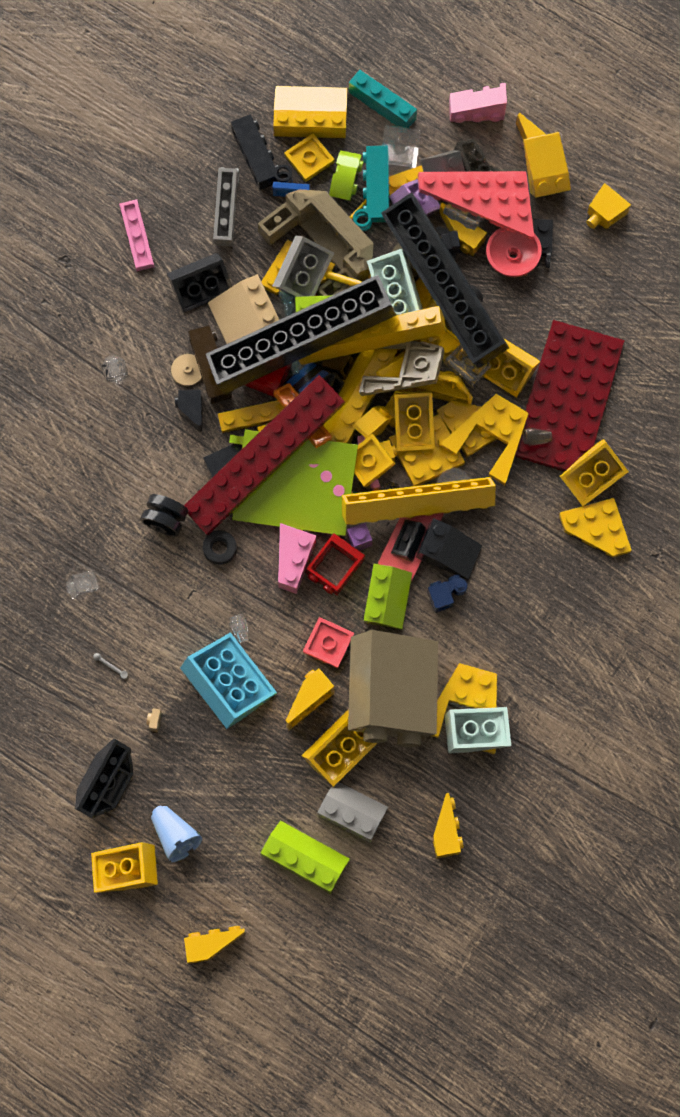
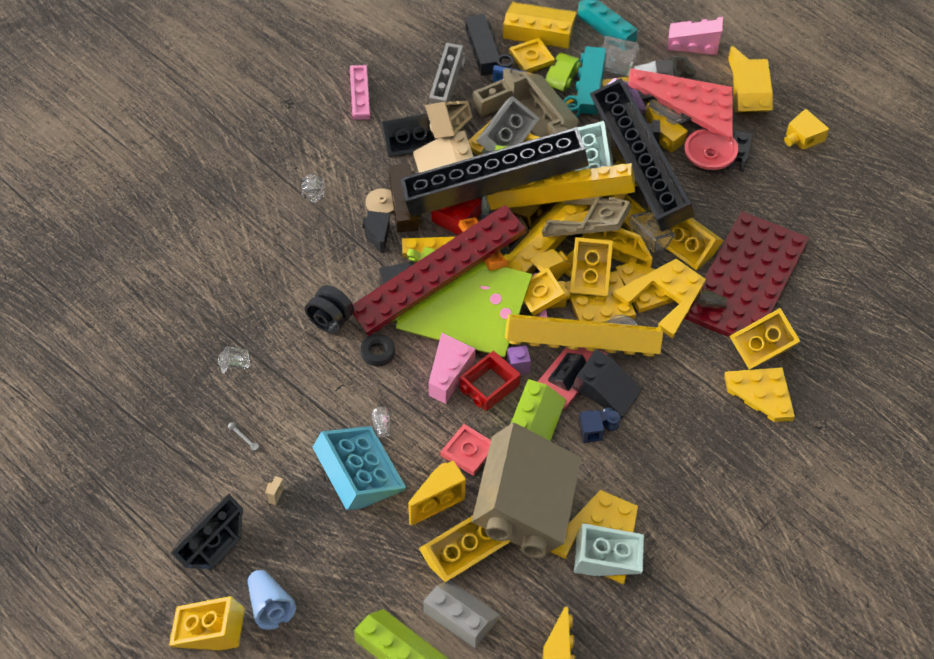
camera: 10 degrees right, 20 degrees down
none -> tan wedge [425,101,472,138]

